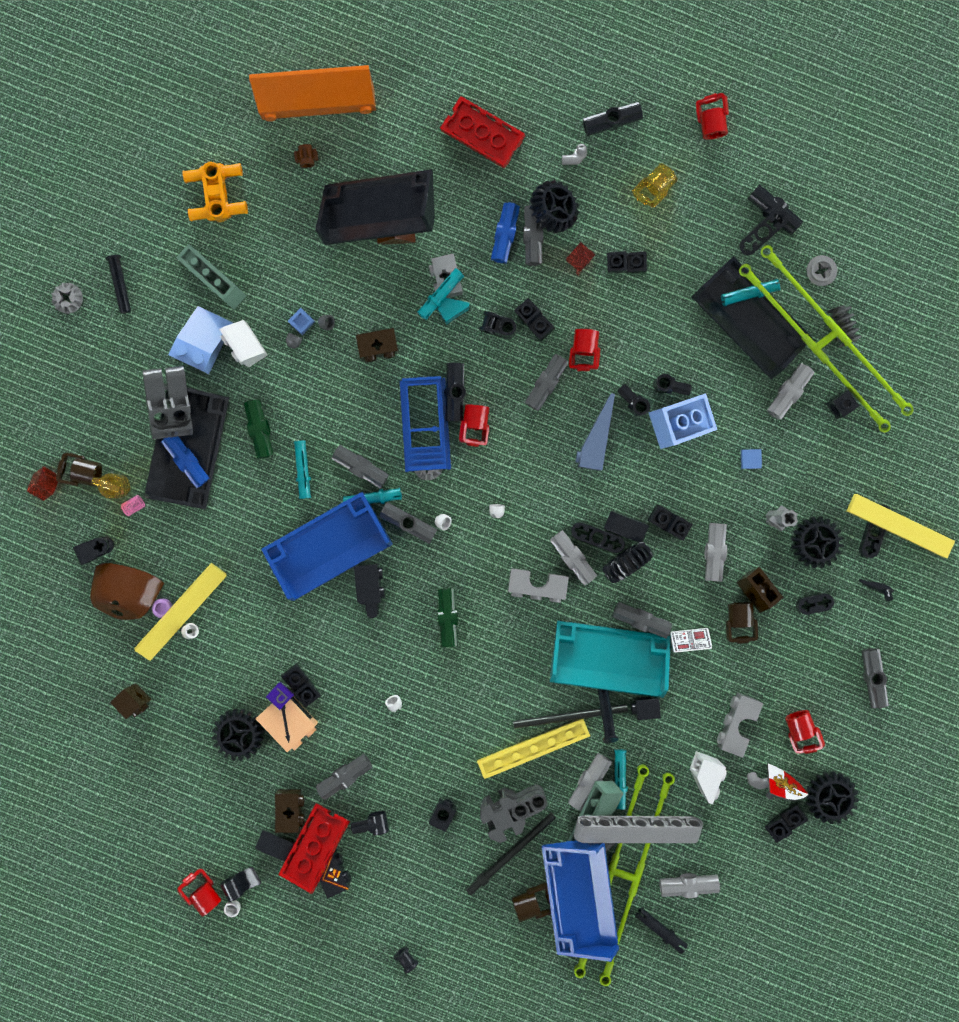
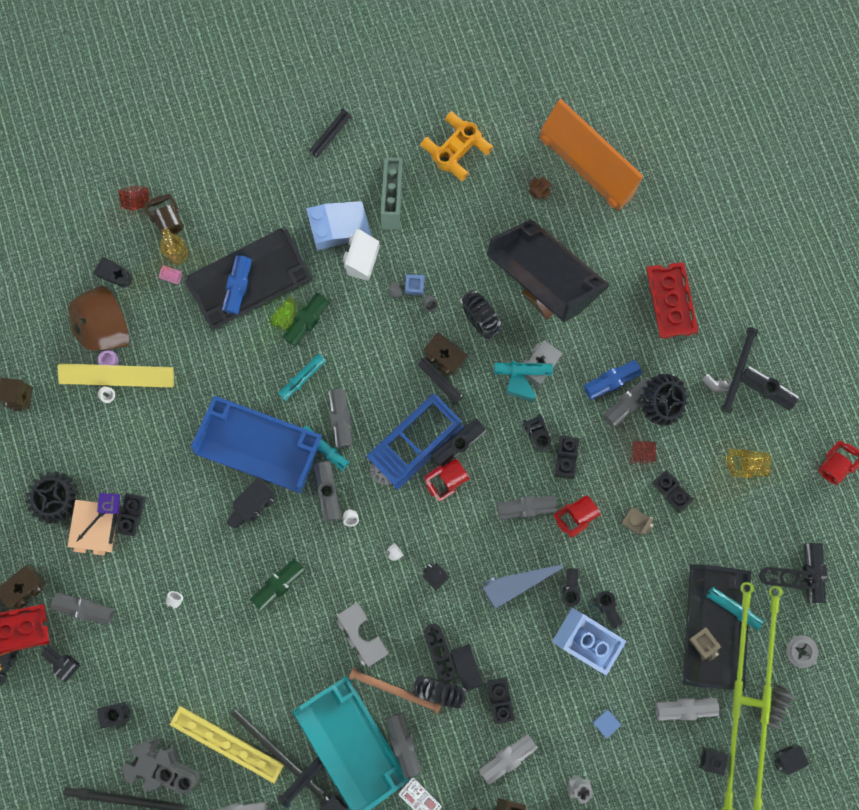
camera: 45 degrees right, 10 degrees down
light grey gear [51,283,83,314] -> none
dark grey connector [142,366,193,439] -> none
light grey piece [550,530,597,586] -> none
none -> clear neon green brick [268,296,297,330]
none -> nougat bar [349,667,441,714]
none -> black axle [417,357,465,405]
none -> black brick [422,563,450,591]
none -> black gear [460,290,502,339]
none -> dark tan bracket [621,507,654,536]
none -> dark tan bracket [690,628,721,661]
none -> black bar [720,327,759,414]
none -> black brick [773,744,810,775]

